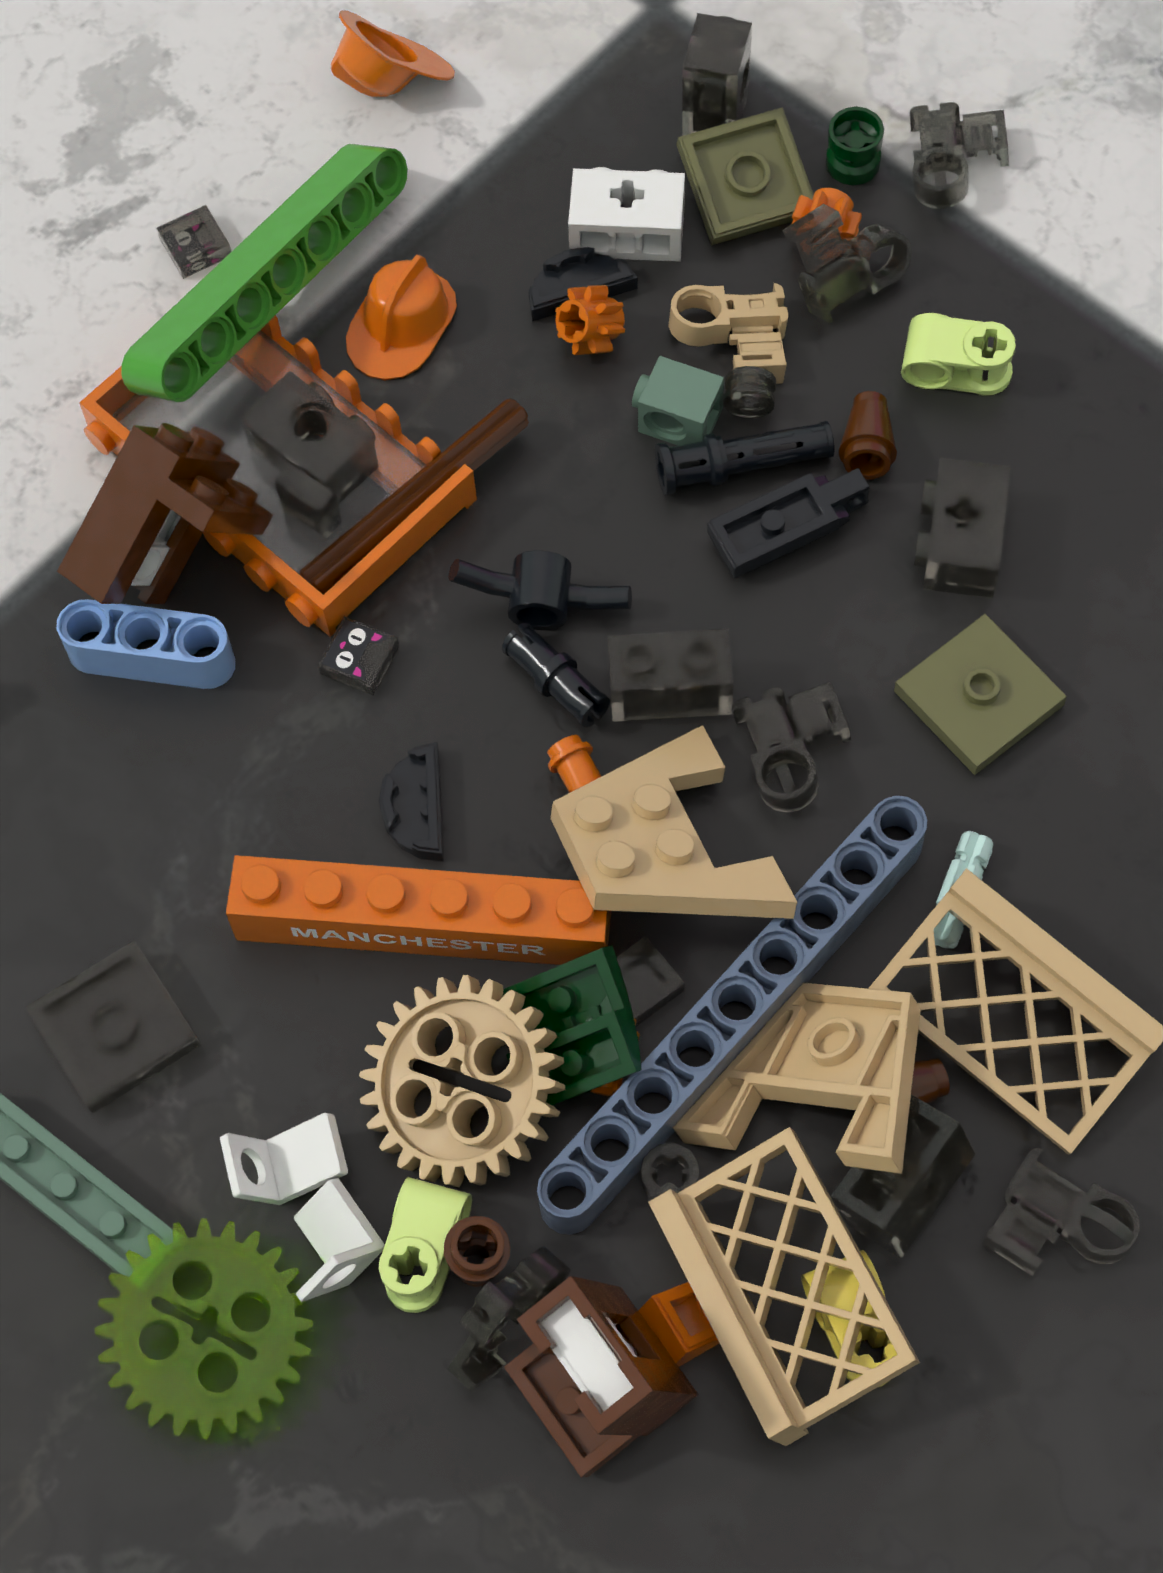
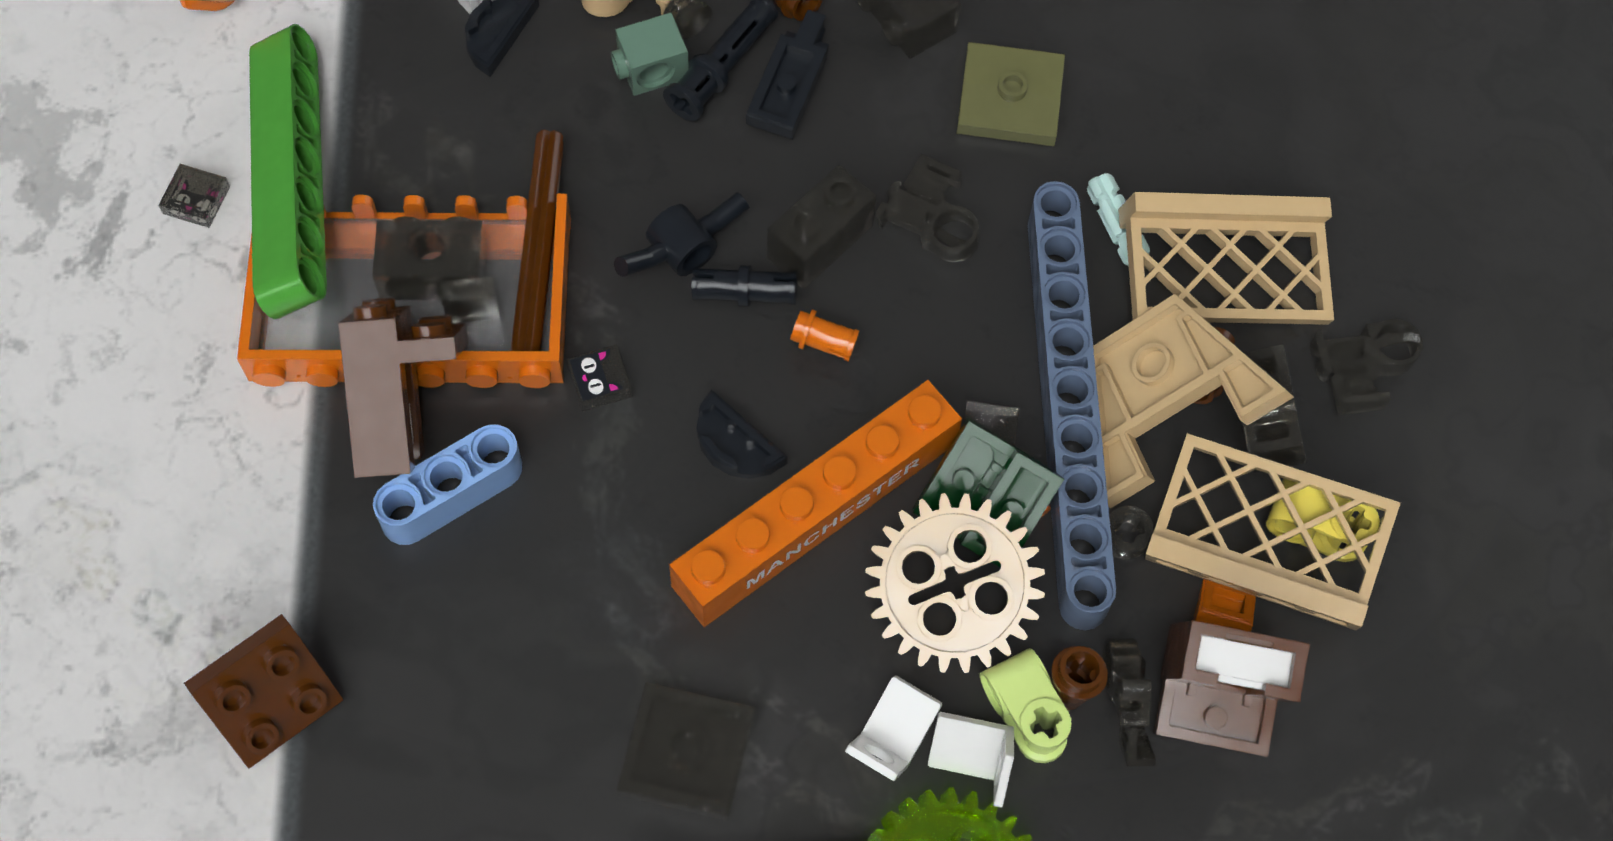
camera: 50 degrees left, 0 degrees up
orange piece [346,254,457,380] -> none
tan wing [551,725,797,919] -> none
orange gear [555,285,625,355] -> none

